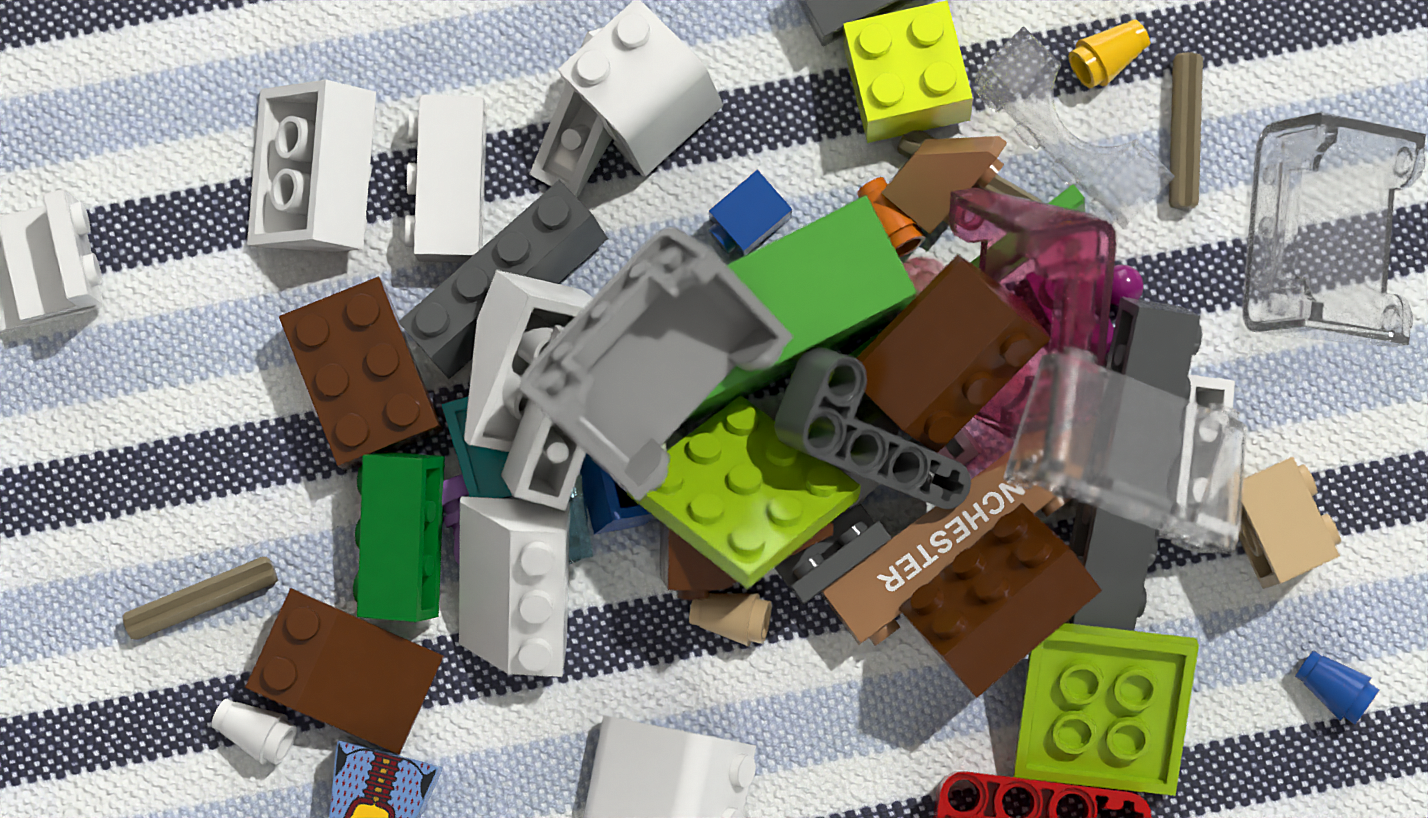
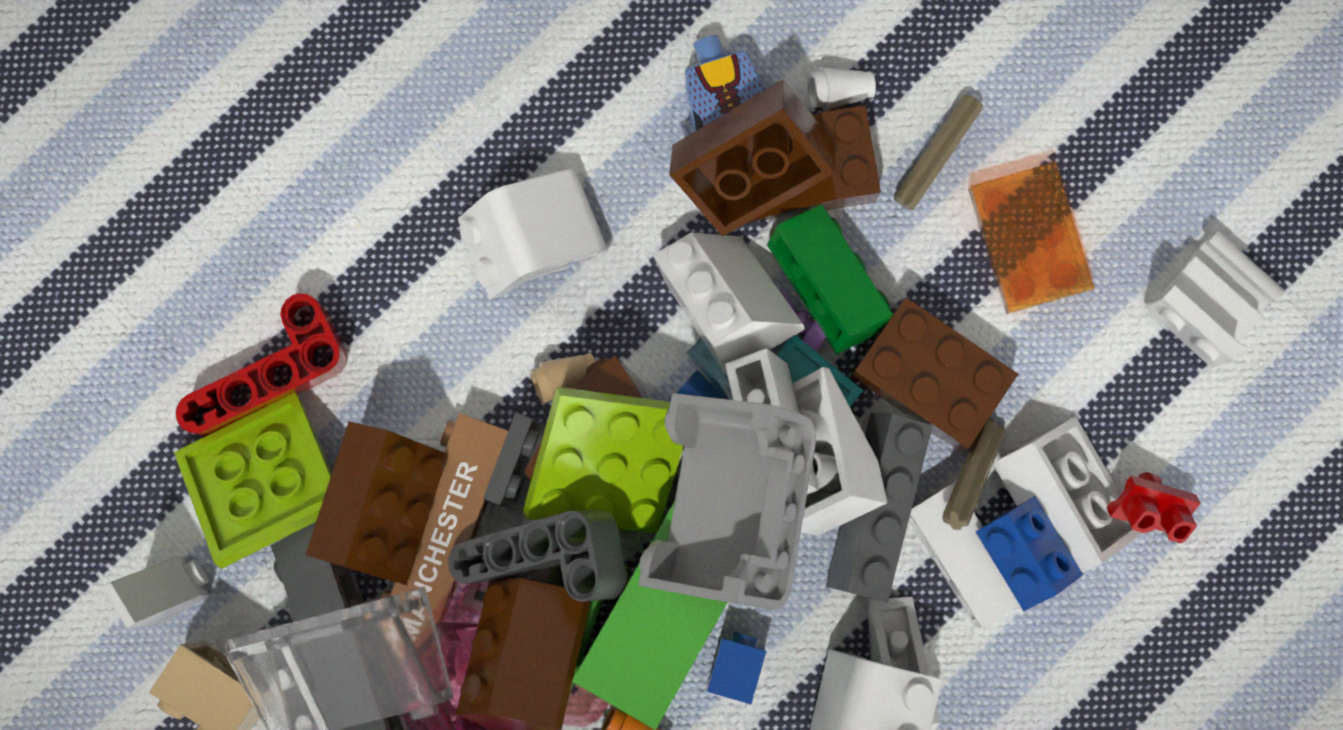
camera: 145 degrees right, 0 degrees up
blue cone [1295,650,1380,725] -> none
none -> white slope [102,557,210,628]
none -> reddish brown brick [669,79,835,237]
none -> dark tan axle [942,419,1005,530]
none -> clear orange plate [968,162,1095,315]
none -> blue brick [975,496,1083,611]
none -> red hips [1106,472,1201,543]

